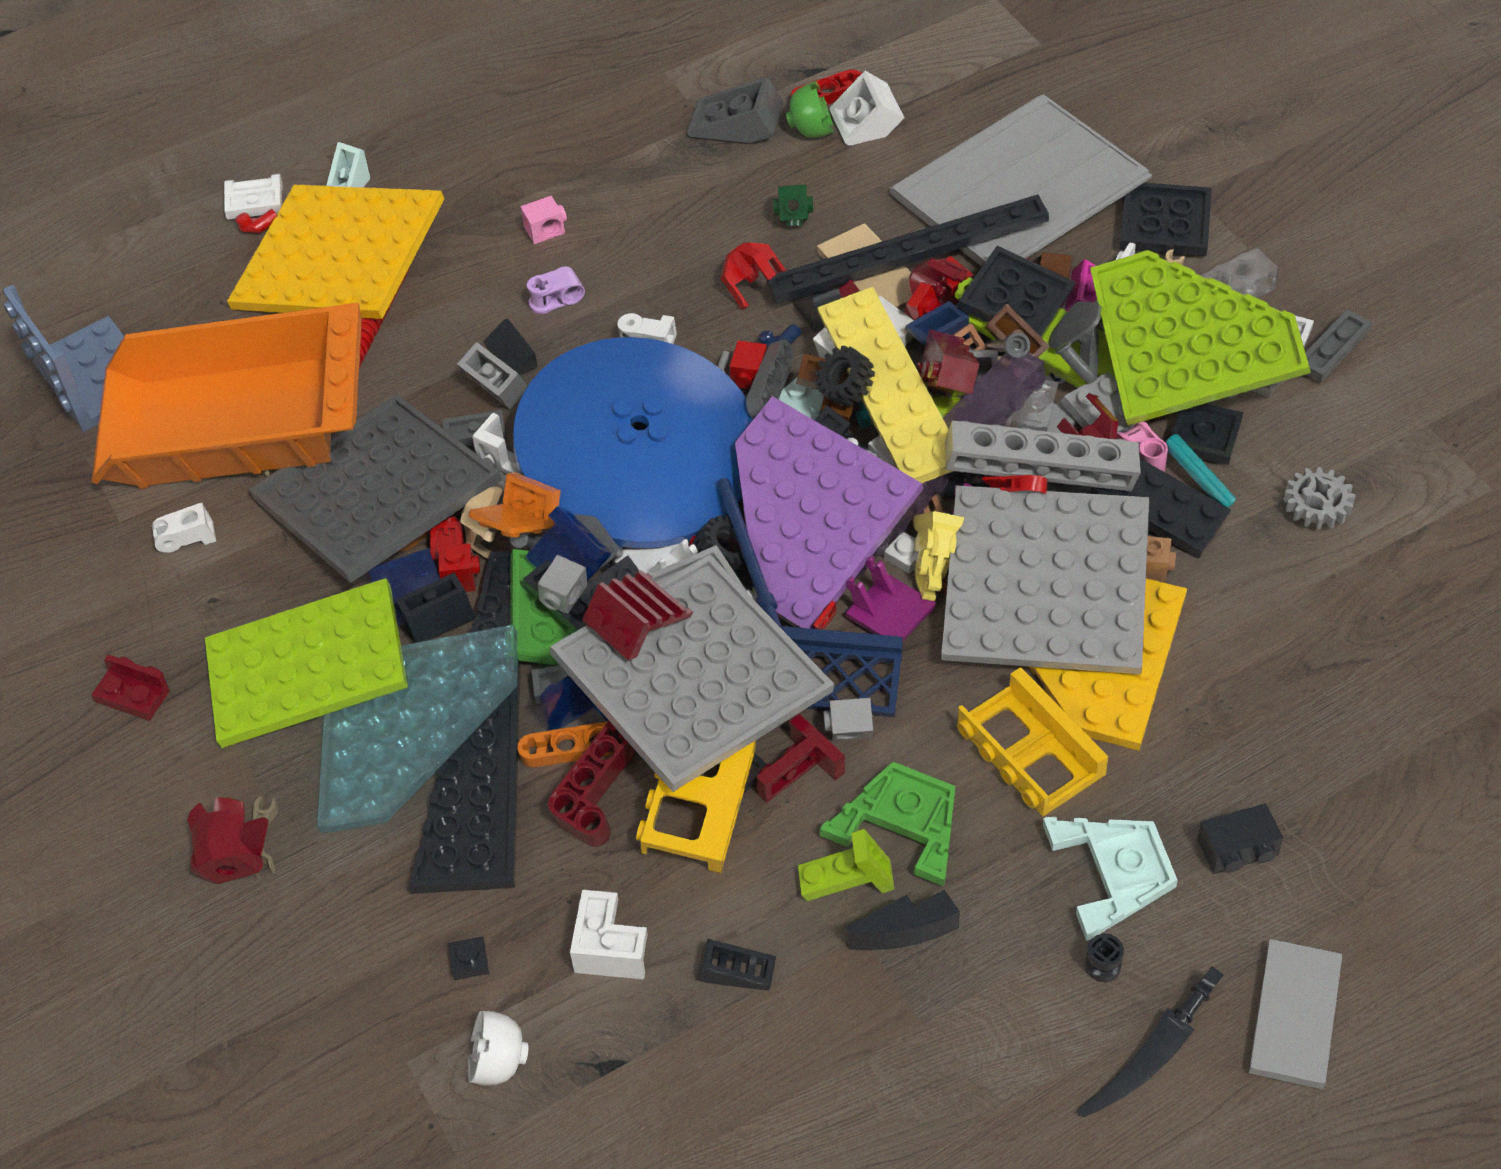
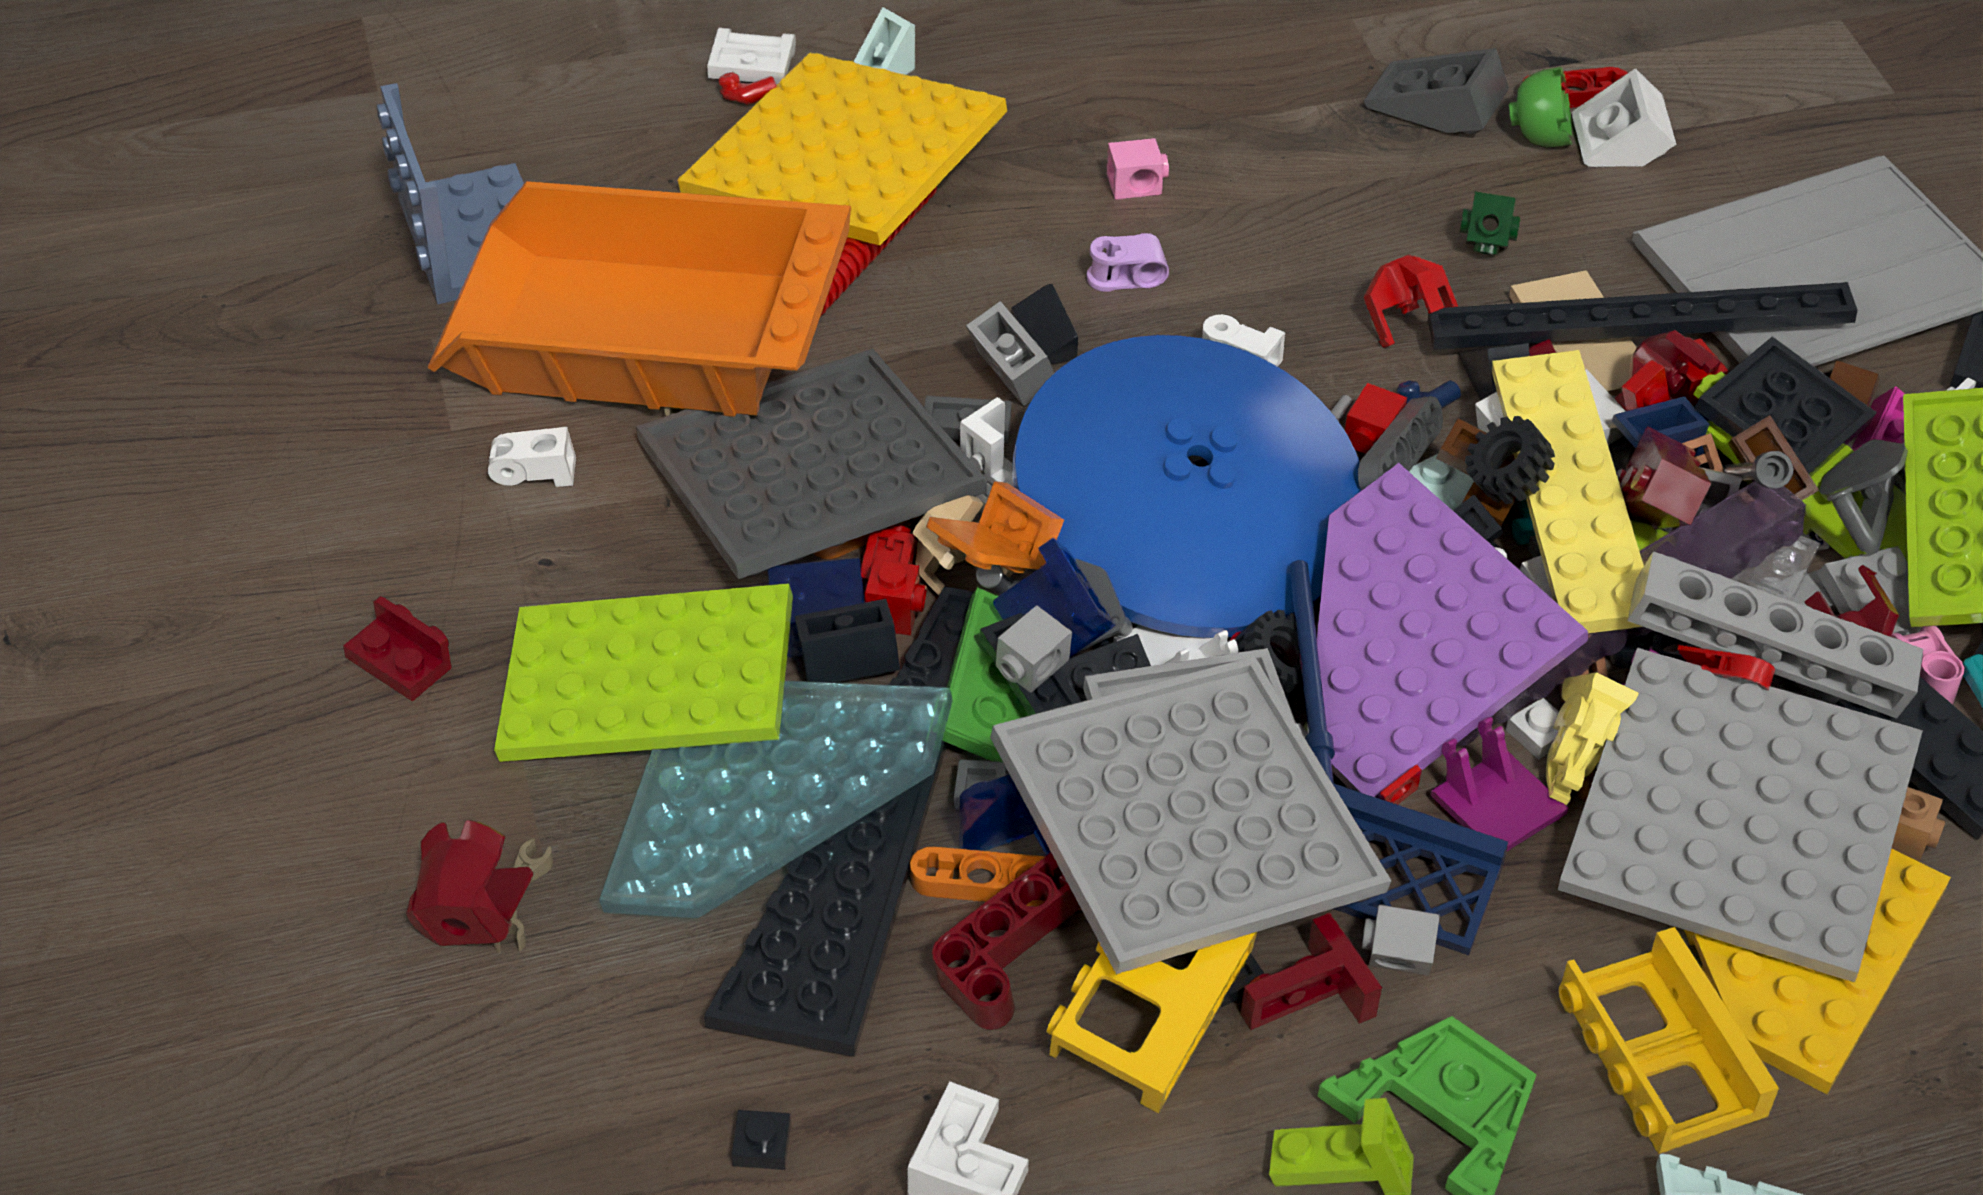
camera: 10 degrees right, 5 degrees down
dark red plate [582,570,693,660] -> none

